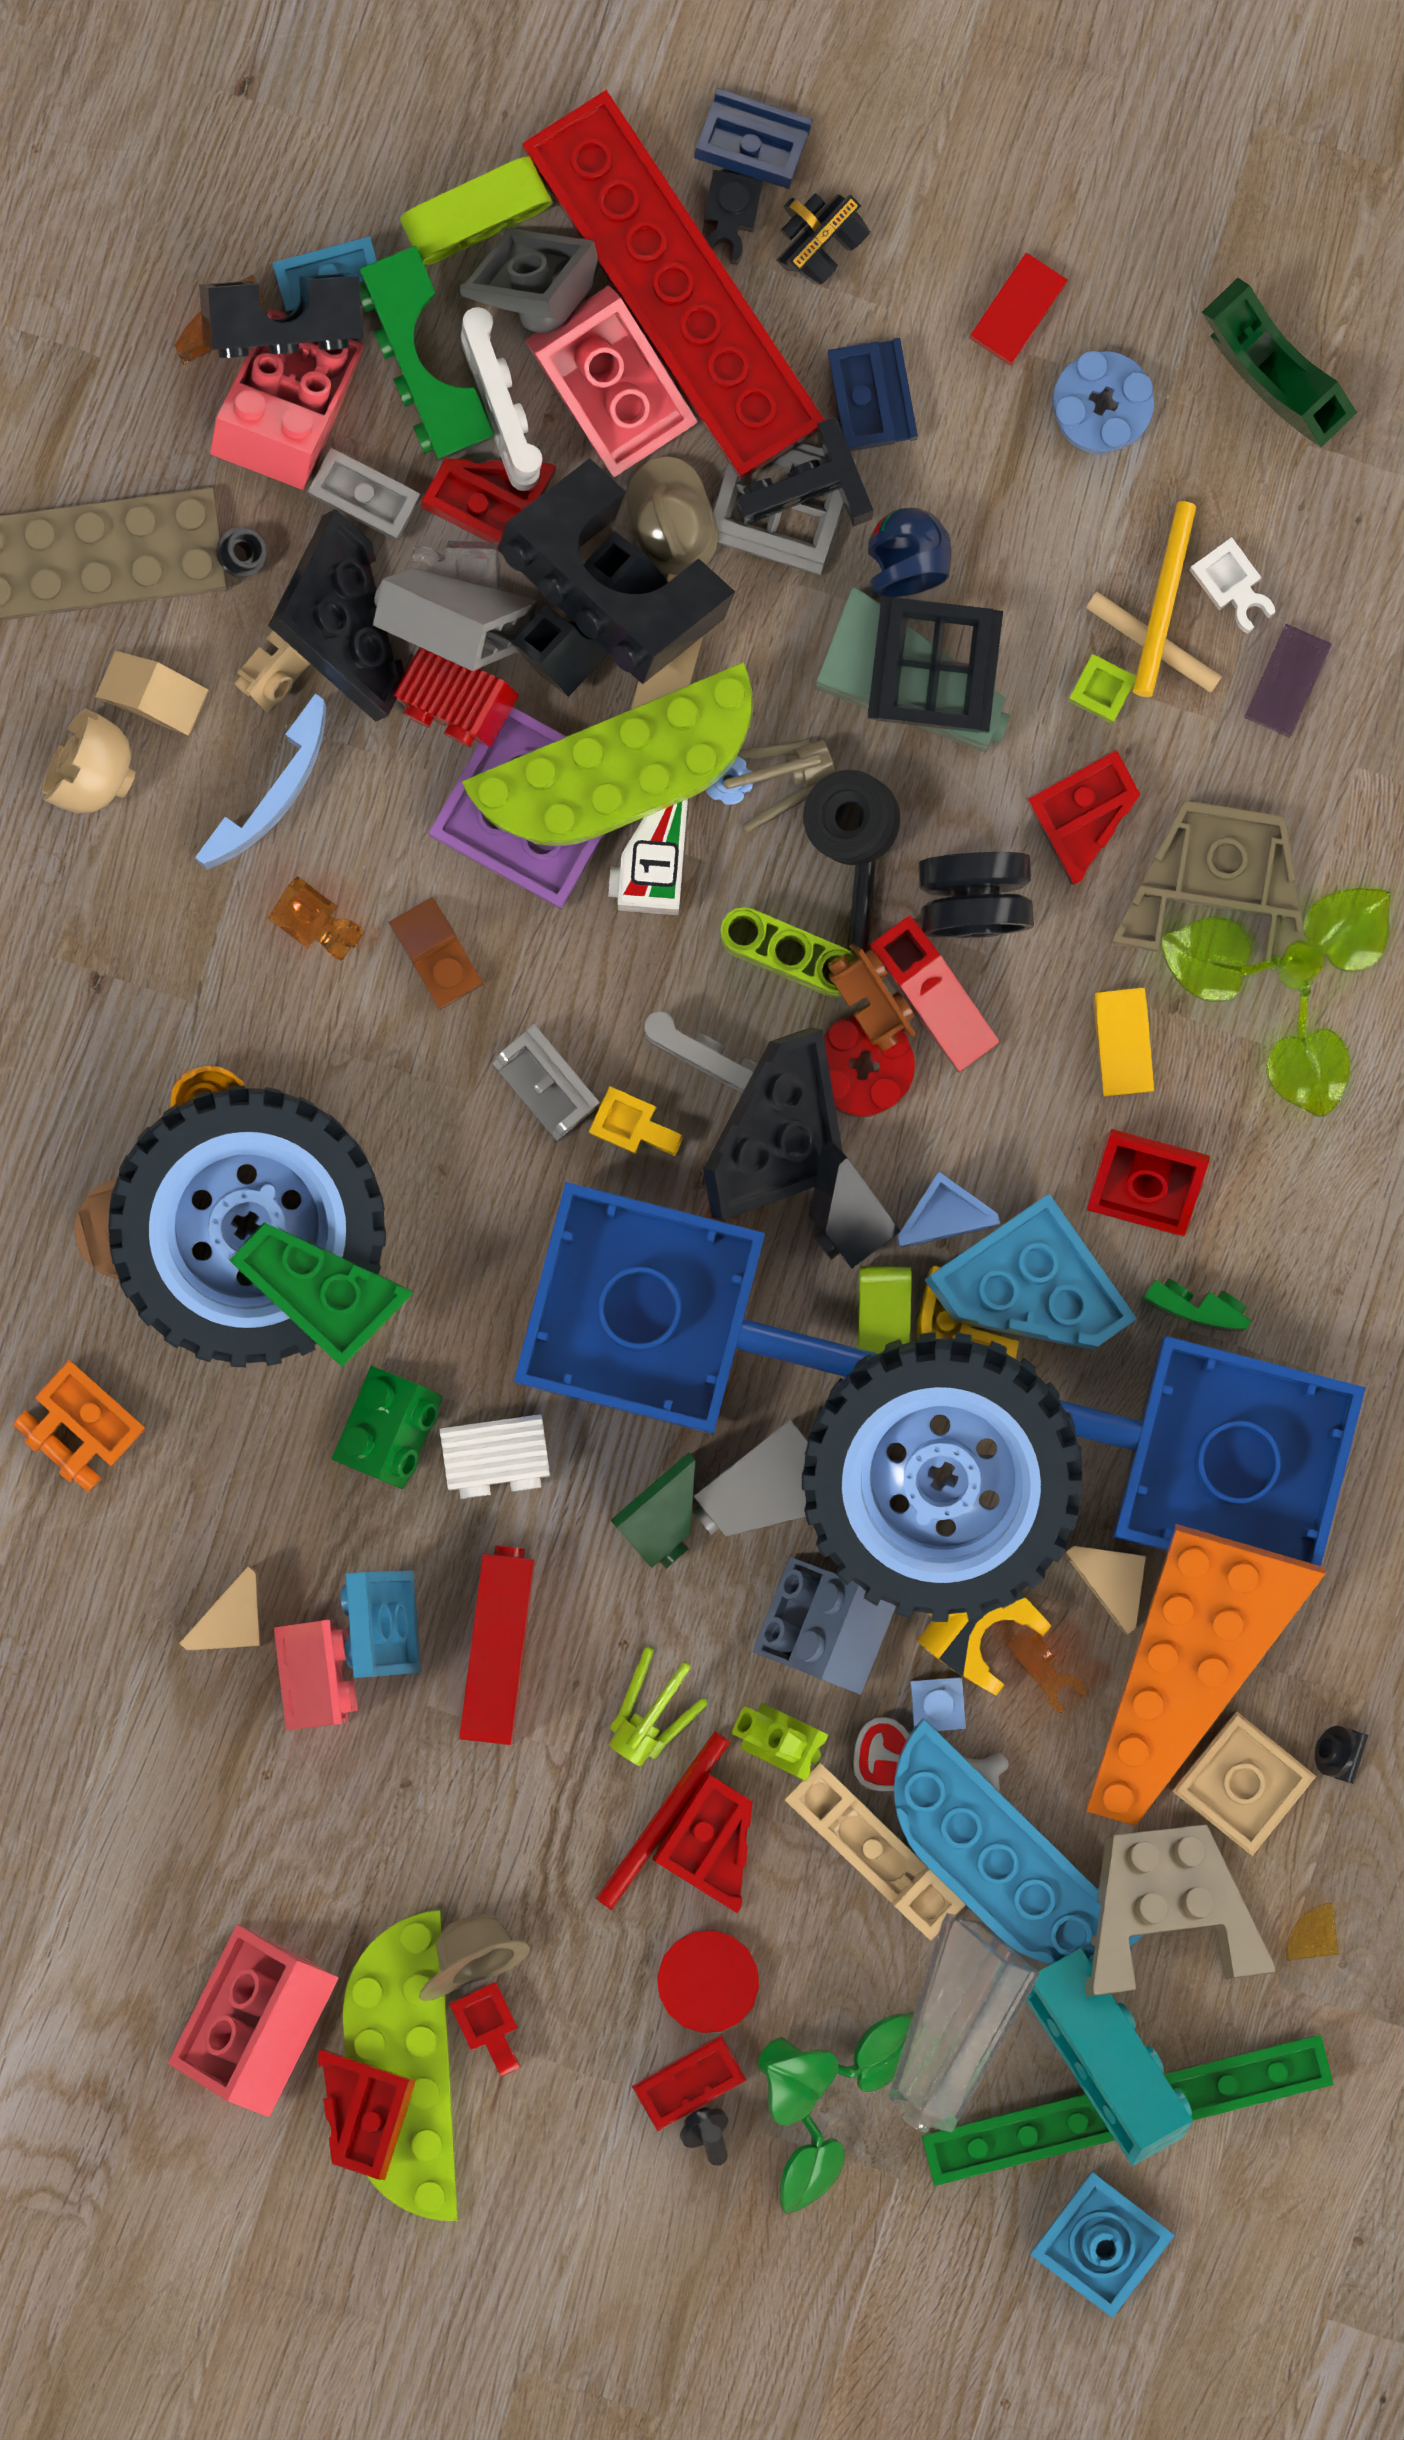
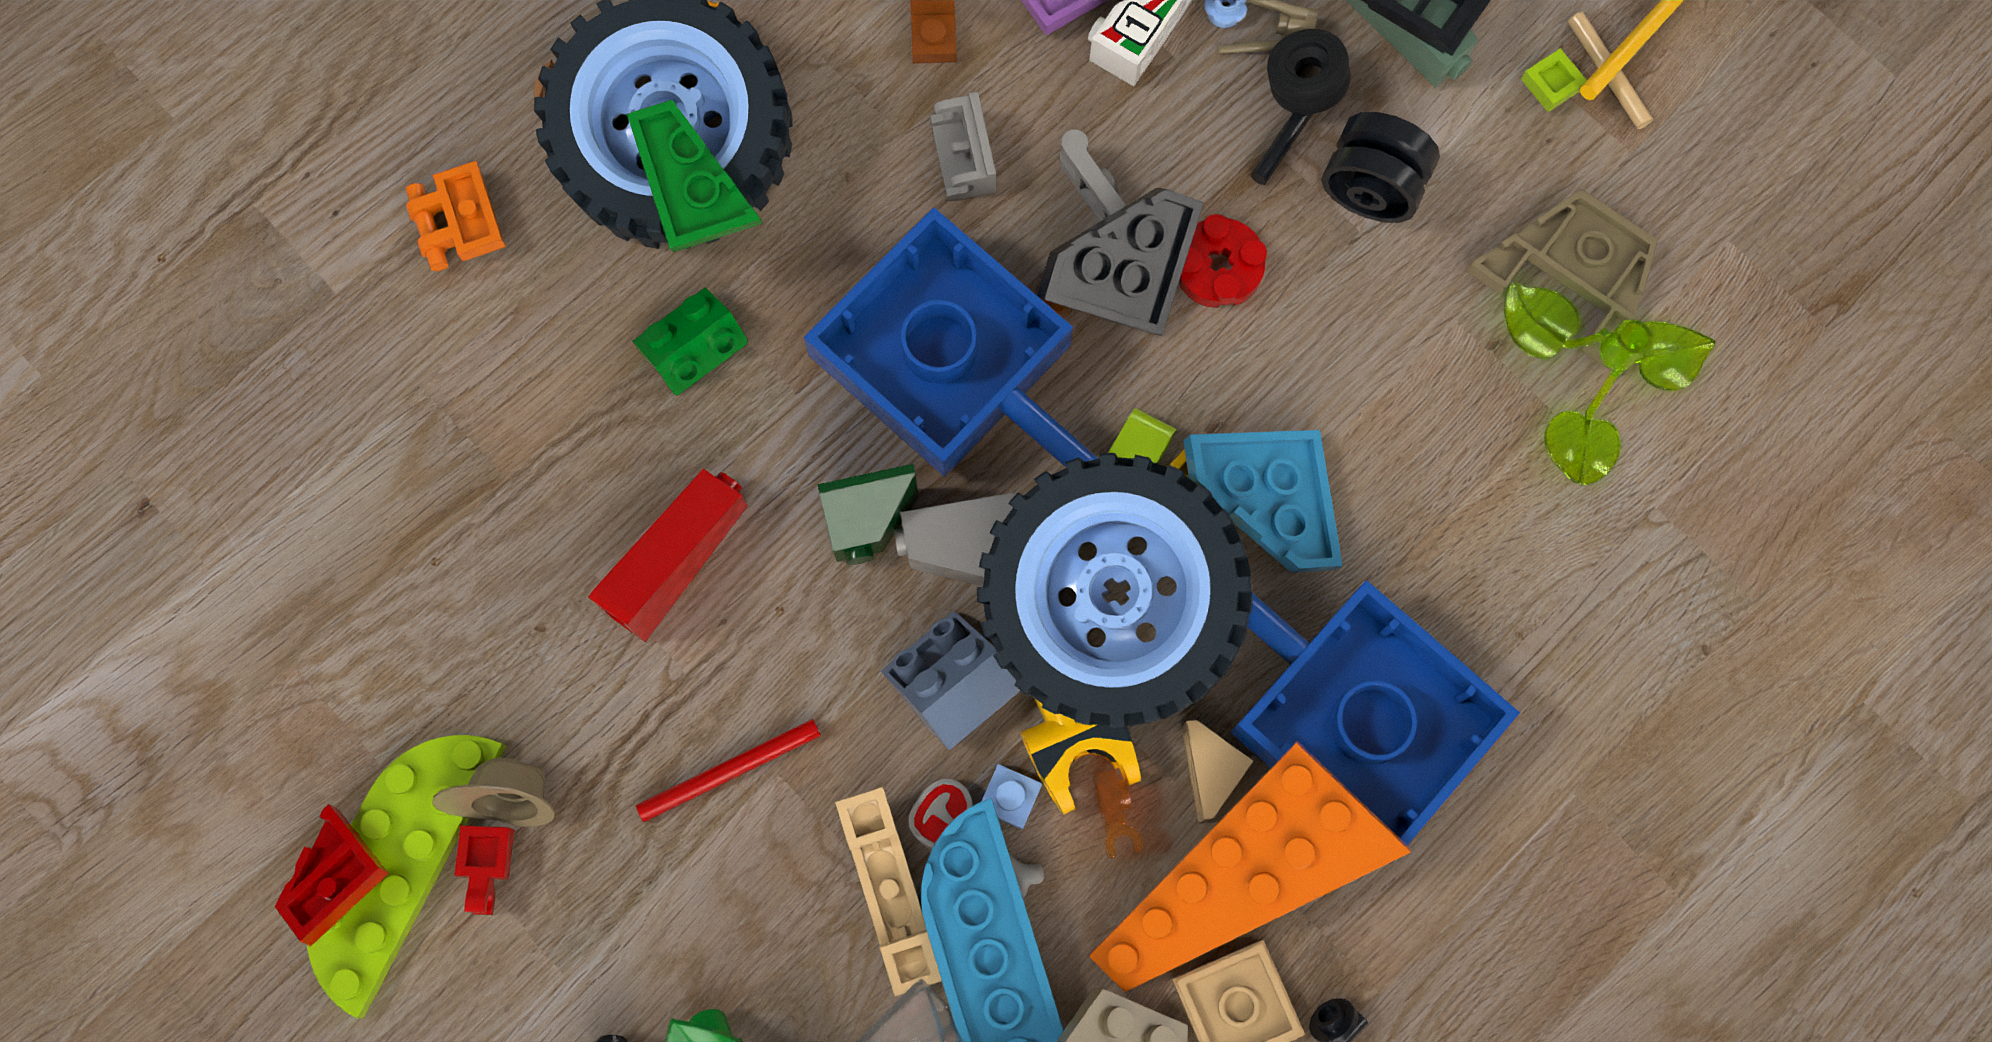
camera: 30 degrees right, 10 degrees down
coral slope [168,1924,339,2117] -> none
tan slope [179,1566,263,1650] -> none
coral slope [274,1620,358,1730] -> none
dark azure plate [341,1570,421,1678] -> none
white brick [440,1414,551,1499] -> none
yellow plate [589,1086,684,1157] -> none
lime plant [608,1646,708,1767] -> none
red plate [632,2034,747,2132] -> none
red wing [652,1773,753,1913] -> none
red tile [657,1929,759,2033] -> none
lime beam [720,907,855,998] -> none
lime hips [732,1702,828,1782] -> none
black slope [809,1141,900,1269] -> none
dark orange hinge [828,944,916,1051] -> none
slope [868,915,1000,1073] -> none
medium blue slope [896,1171,1000,1249] -> none
red wing [1025,750,1141,885] -> none
red slope [1086,1129,1210,1237] -> none
yellow slope [1092,988,1154,1097] -> none
green slope [1141,1278,1252,1332] -> none
white plate [1189,537,1275,634] -> none
clear purple tile [1244,624,1332,738] -> none

